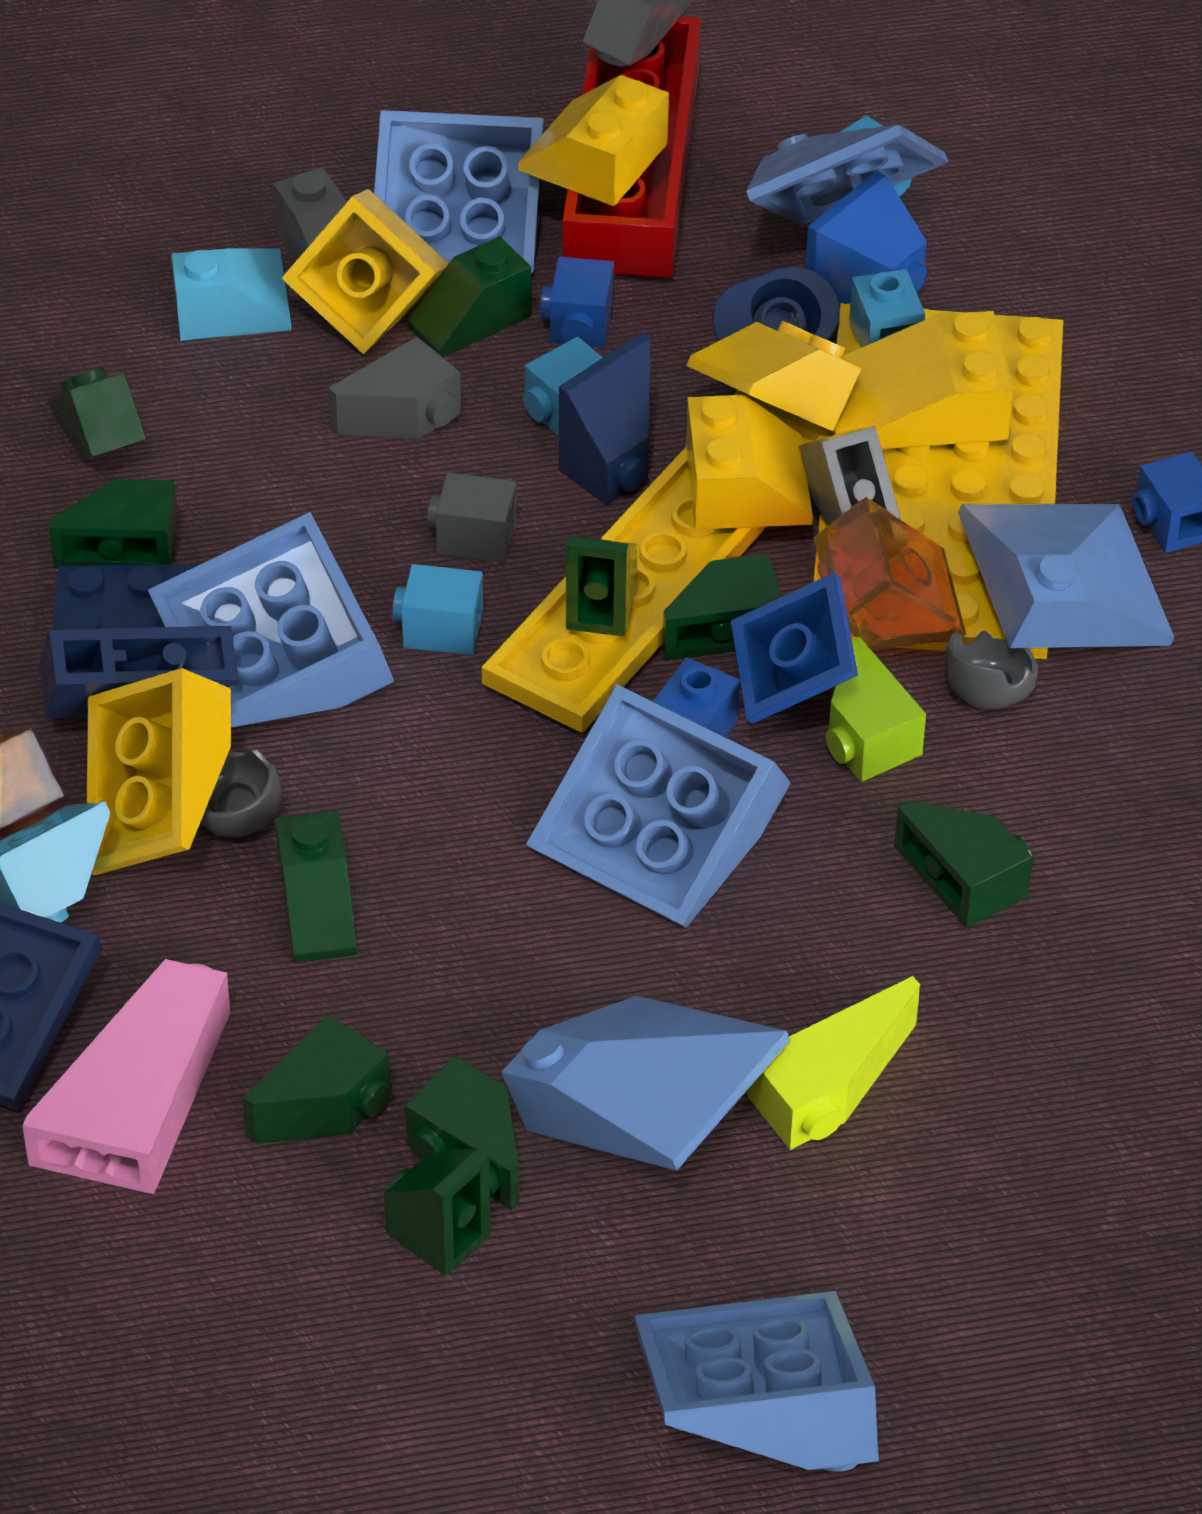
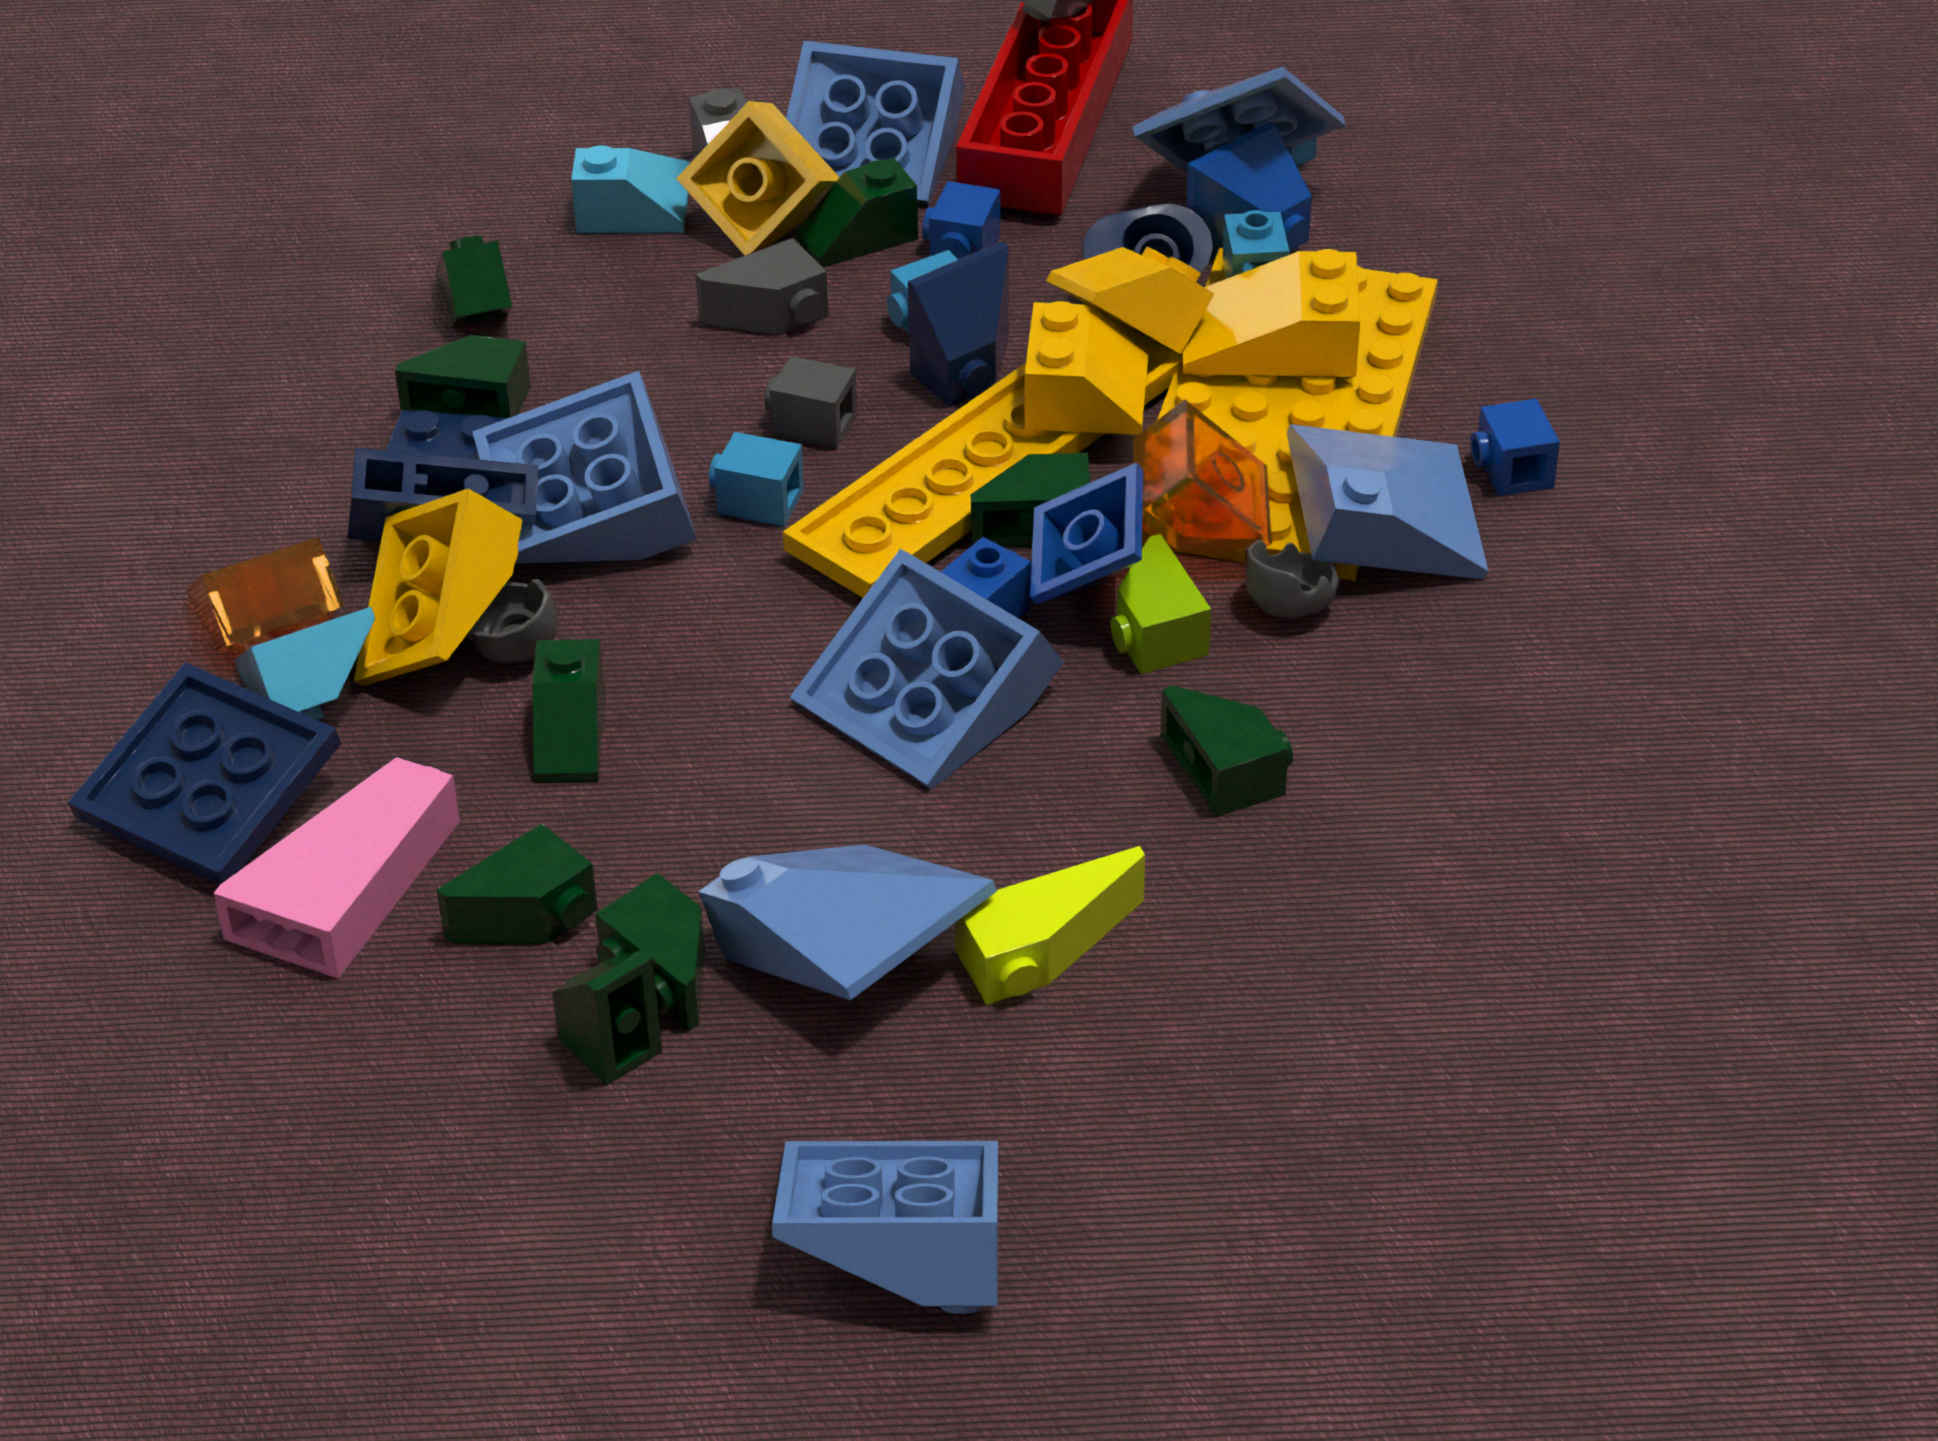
camera: 10 degrees right, 5 degrees down
yellow slope [518,75,669,206] -> none
dark green slope [566,536,637,637] -> none
dark grey slope [798,426,907,557] -> none

